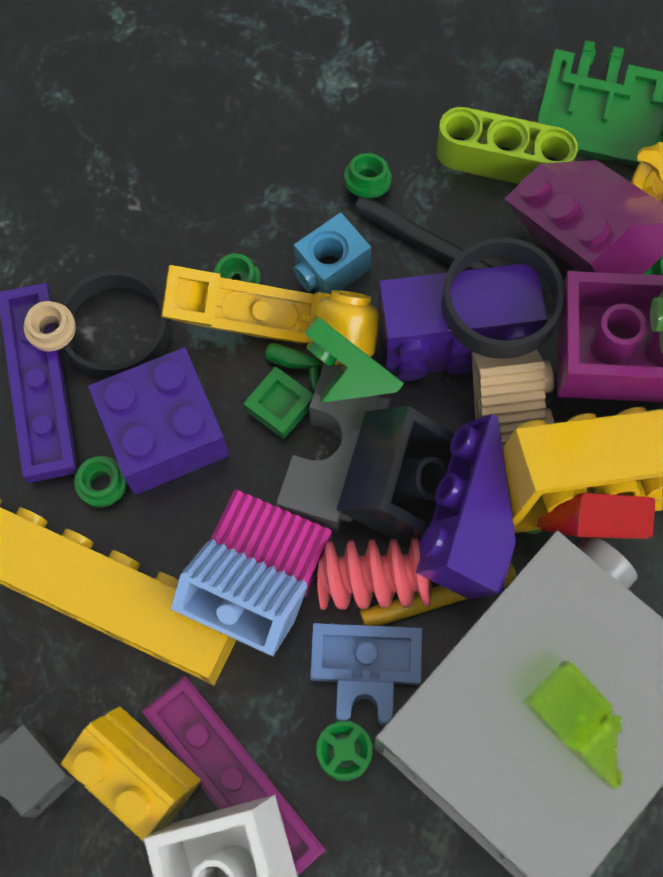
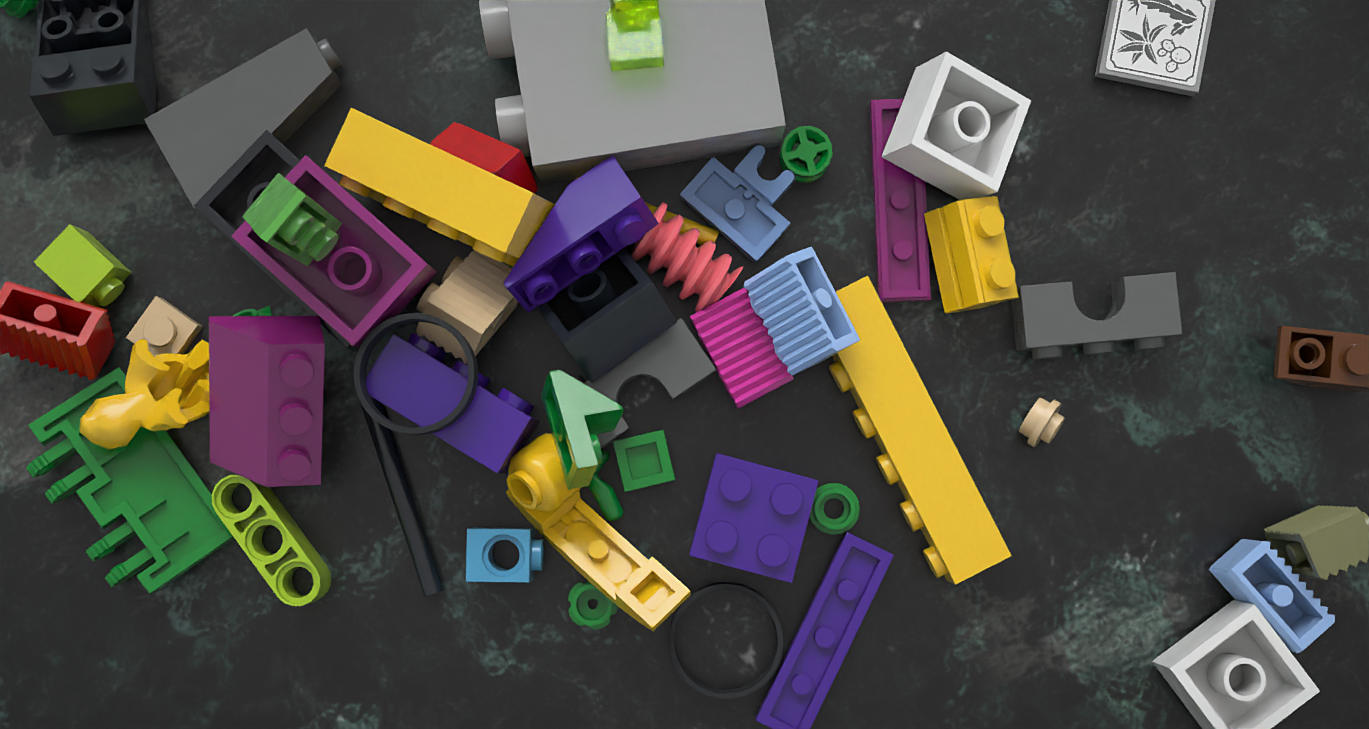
camera: 145 degrees left, 15 degrees up
tan plate [24,301,76,351] -> none
green plate [344,153,392,198] -> none

